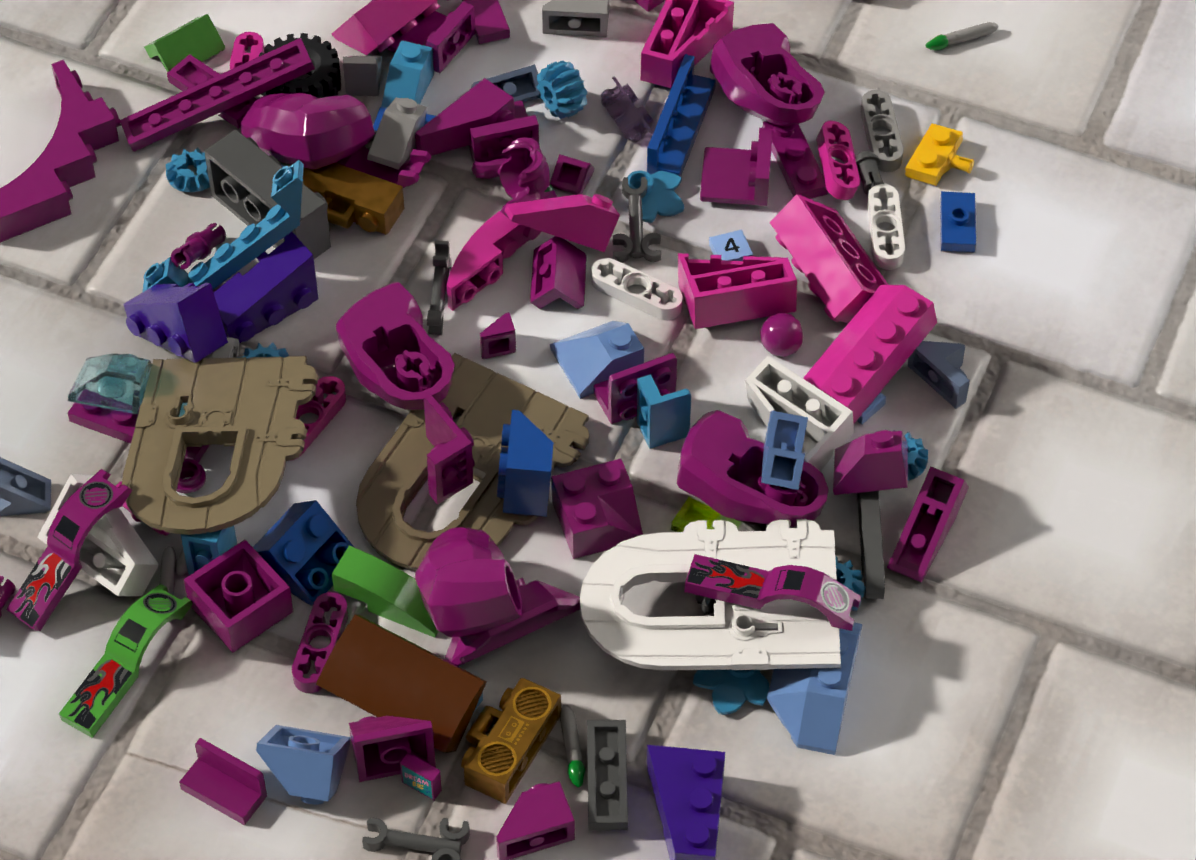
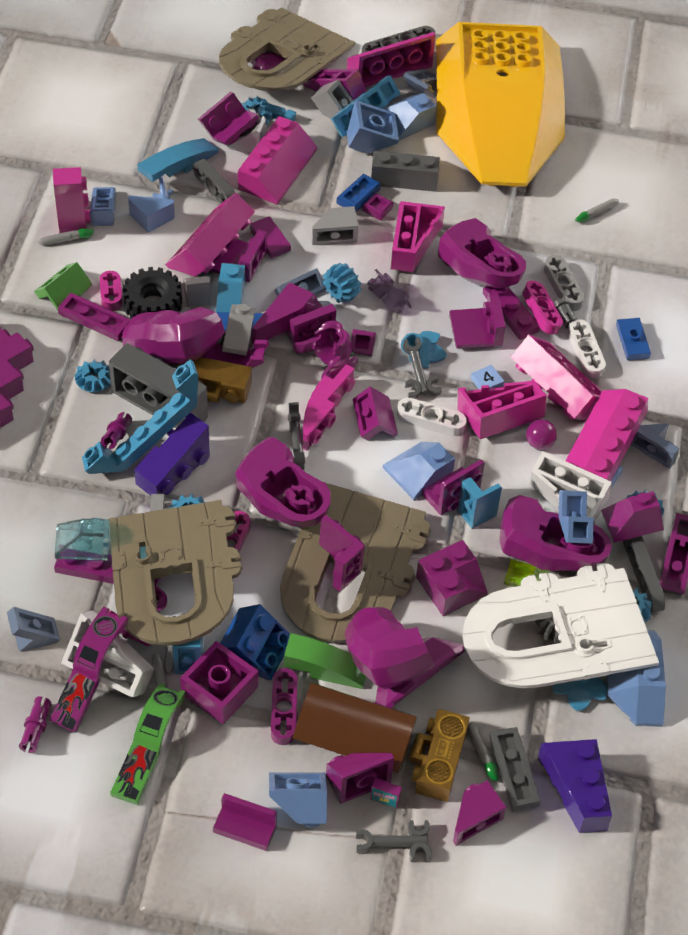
camera: 15 degrees left, 0 degrees up
magenta plate [120,38,315,152] -> none
dark purple wedge [123,283,228,363] -> none
magenta slope [480,312,516,359] -> none
blue slope [497,410,554,517] -> none
dark pink slope [504,194,620,252] -> none
blue fence [647,54,716,177] -> none
magenta piece [684,554,861,631] -> none
yellow plate [905,123,974,186] -> none

